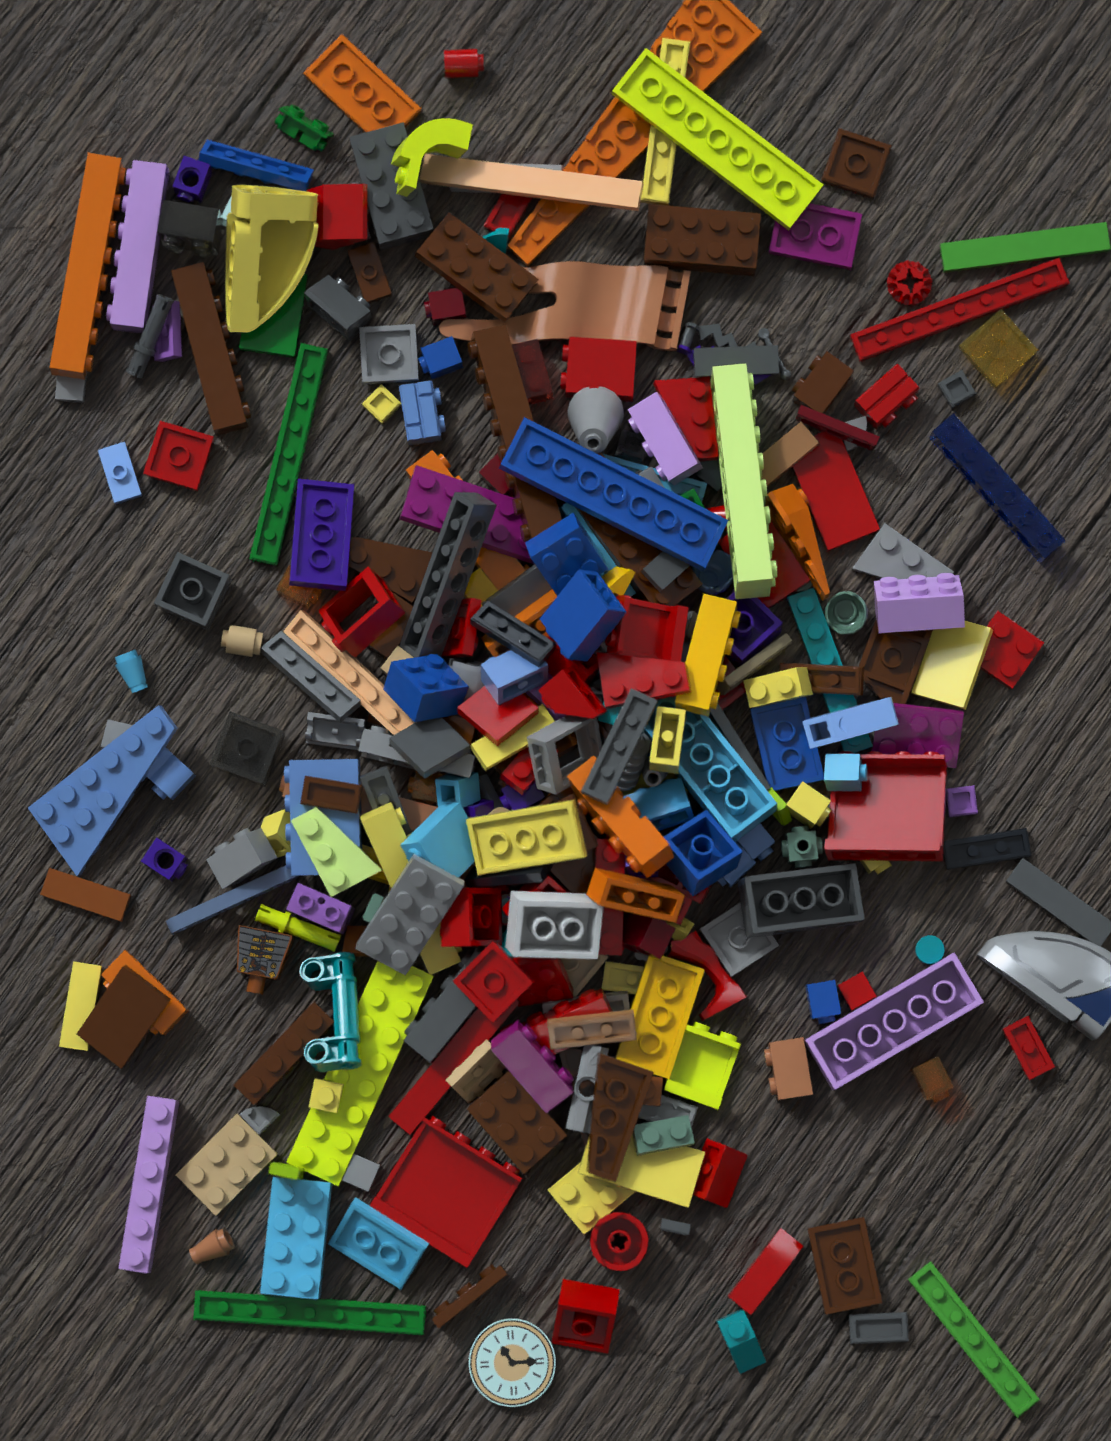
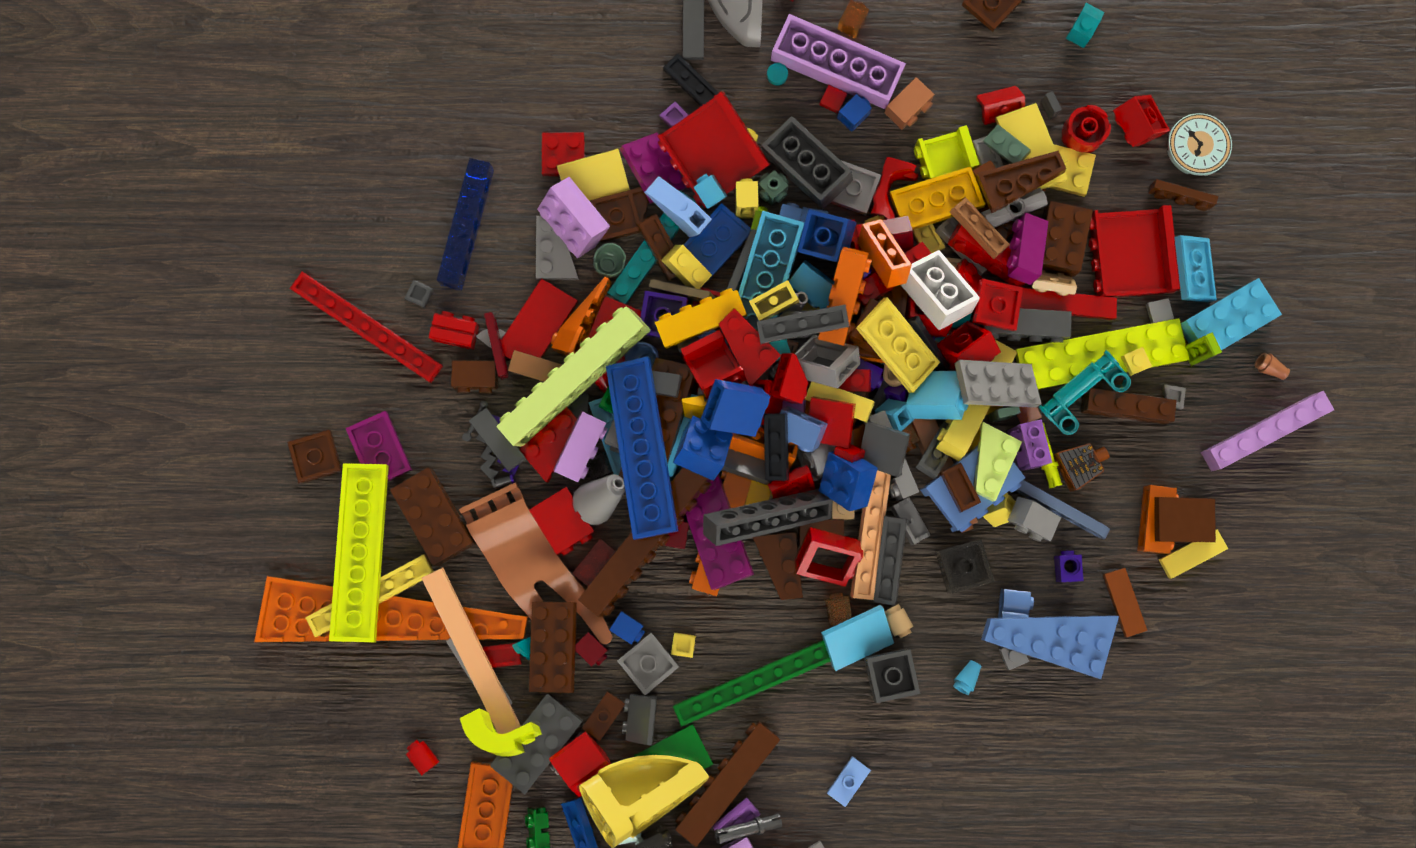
camera: 130 degrees left, 0 degrees up
red plate [143,421,215,491] -> none
tan plate [176,1113,278,1216] -> none
green tile [193,1290,426,1335] -> none
dark purple plate [289,479,354,591] -> none
medium blue brick [399,381,446,445] -> none
red slope [727,1228,803,1315] -> none
red gear [887,260,932,305] -> none
bright green tile [940,222,1111,273] -> none
clear yellow plate [958,309,1039,389] -> none
none -> medium azure tile [821,605,894,671]
none -> red tile [834,444,865,462]

